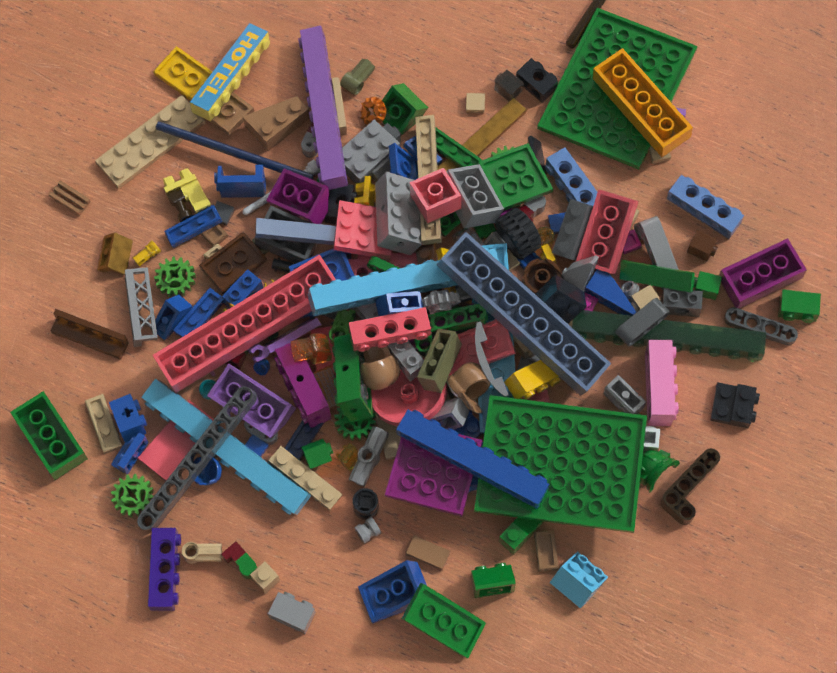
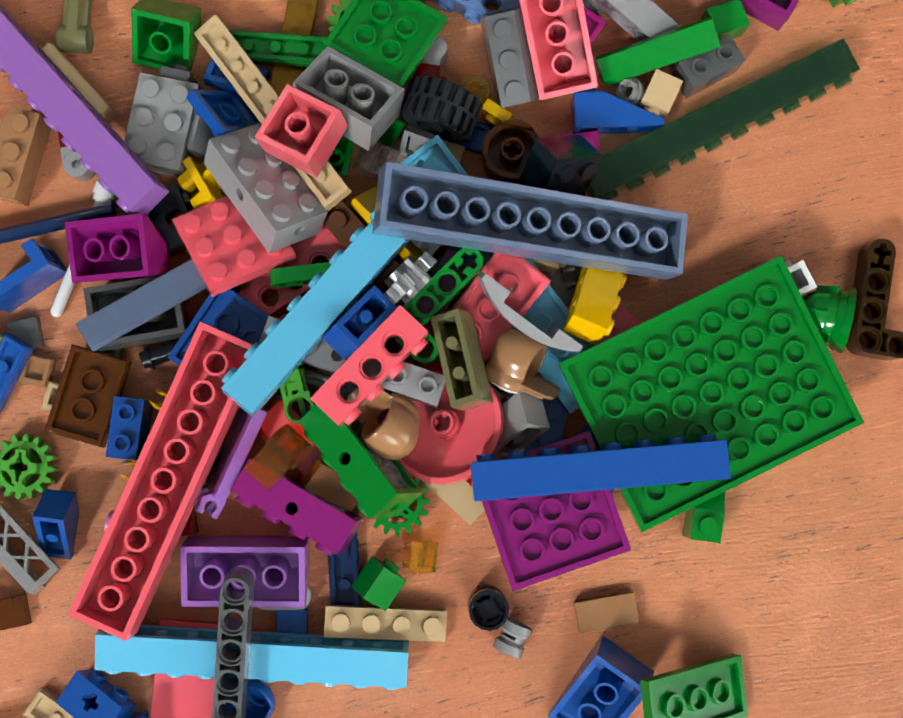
camera: 40 degrees left, 15 degrees up
blue plate [173,288,224,338] -> none
teal tile [199,379,216,400] -> none
blue hinge [253,359,270,375] -> none
light grey piece [349,426,389,487] -> none
orange gear [359,97,386,125] -> none
green slope [471,563,516,598] -> none
medium nougat tile [534,530,559,572] -> none
blue tile [548,212,566,235] -> none
medium azure slope [550,552,608,609] -> none
light grey slope [561,255,599,291] -> none
light grey brick [603,375,646,414] -> none
dark grey beam [615,298,670,347] -> none
bright pink brick [645,340,679,426] -> none
black plate [710,382,760,428] -> none
dark grey beam [724,307,798,345] -> none

